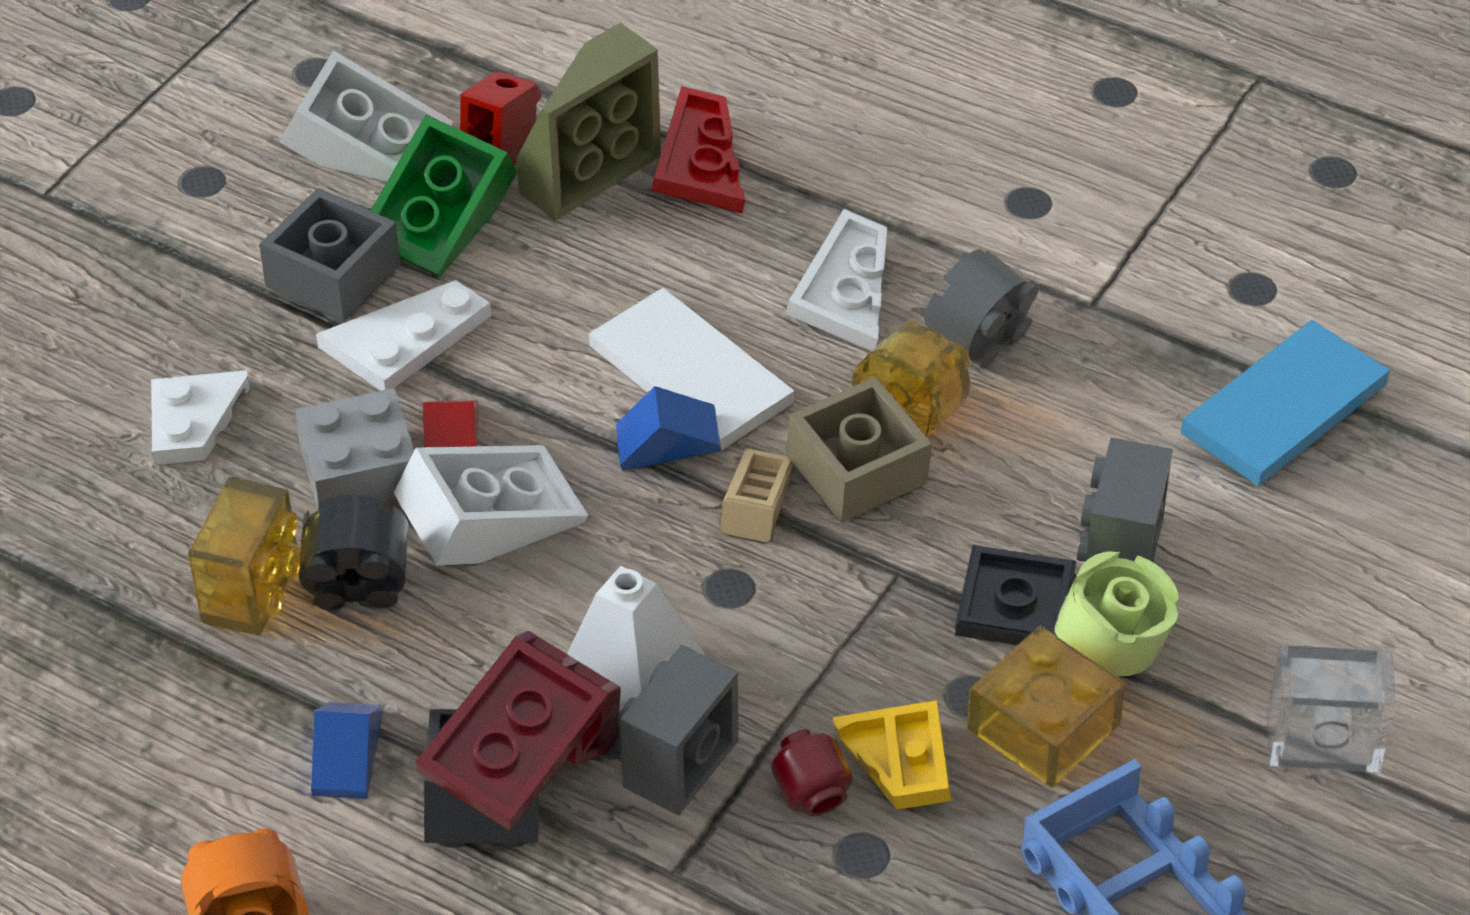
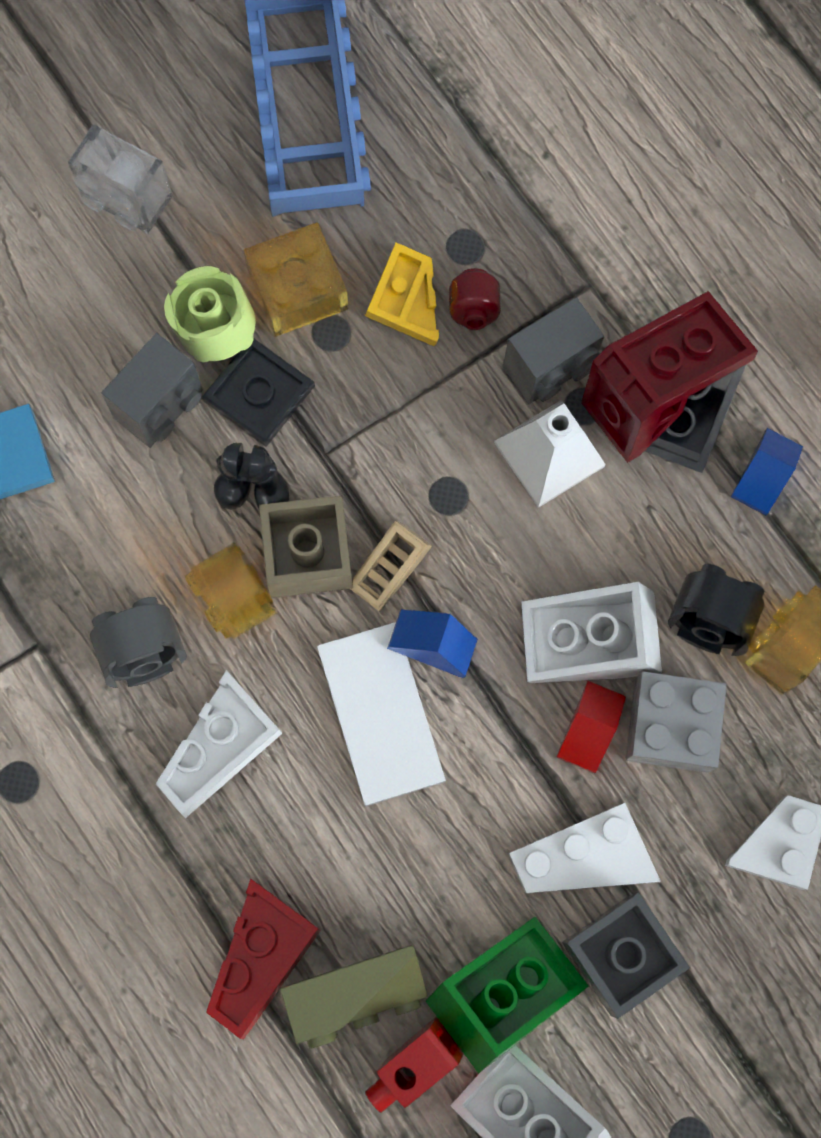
camera: 160 degrees left, 30 degrees up
none -> black piece [214,443,289,510]

